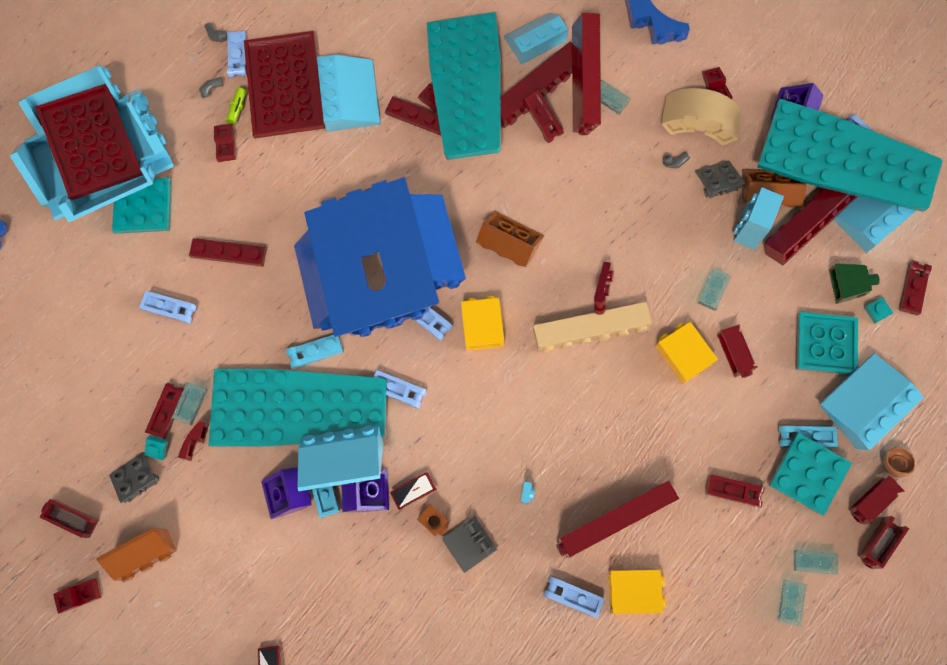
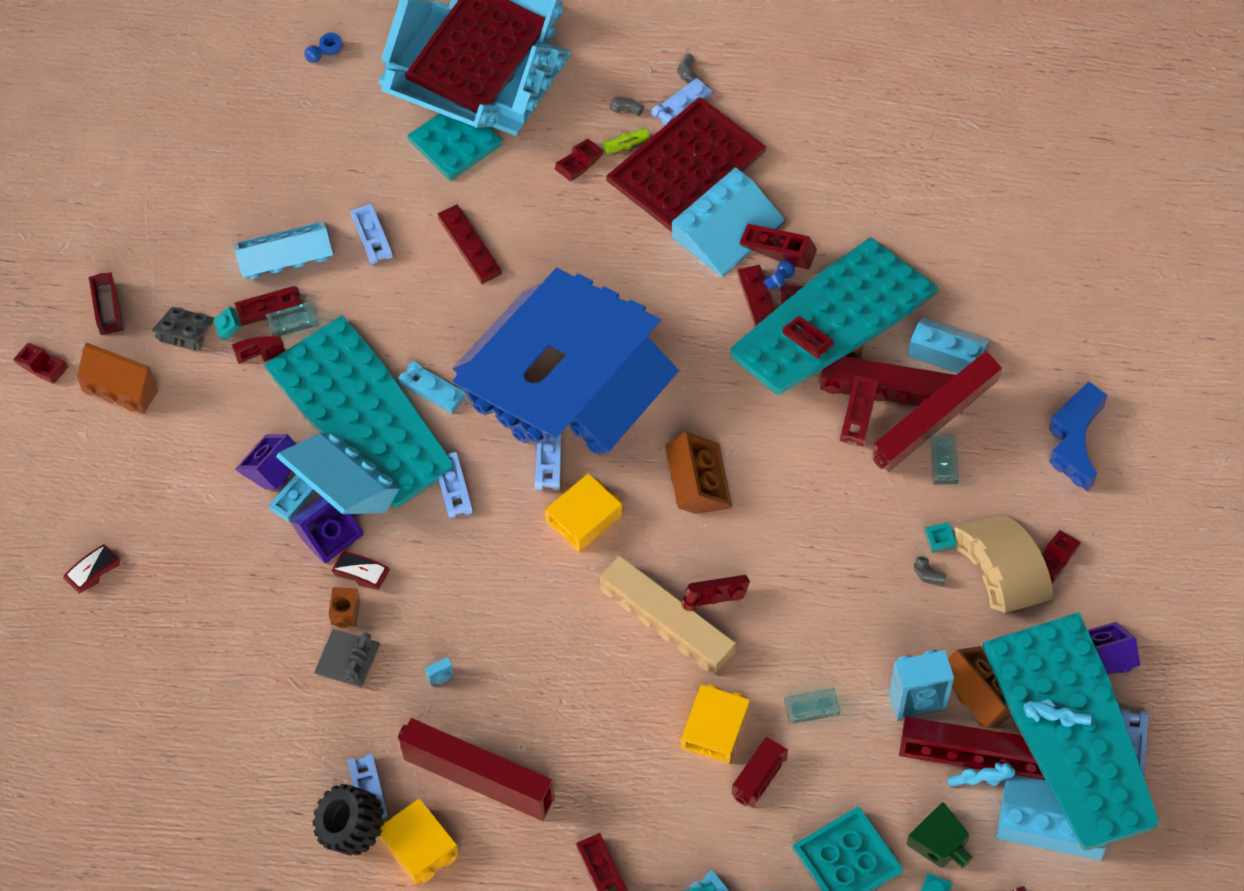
camera: 50 degrees right, 15 degrees down
dark grey hinge [695,161,745,199] -> none
none -> medium azure slope [233,221,333,279]
none -> black tyre [313,784,384,856]
none -> dark red slope [739,224,817,269]
none -> blue plate [763,261,795,290]
none -> dark red tile [782,316,834,359]
none -> teal plate [924,522,956,553]
none -> medium azure animal [947,763,1015,787]
none -> medium azure animal [1023,699,1091,727]

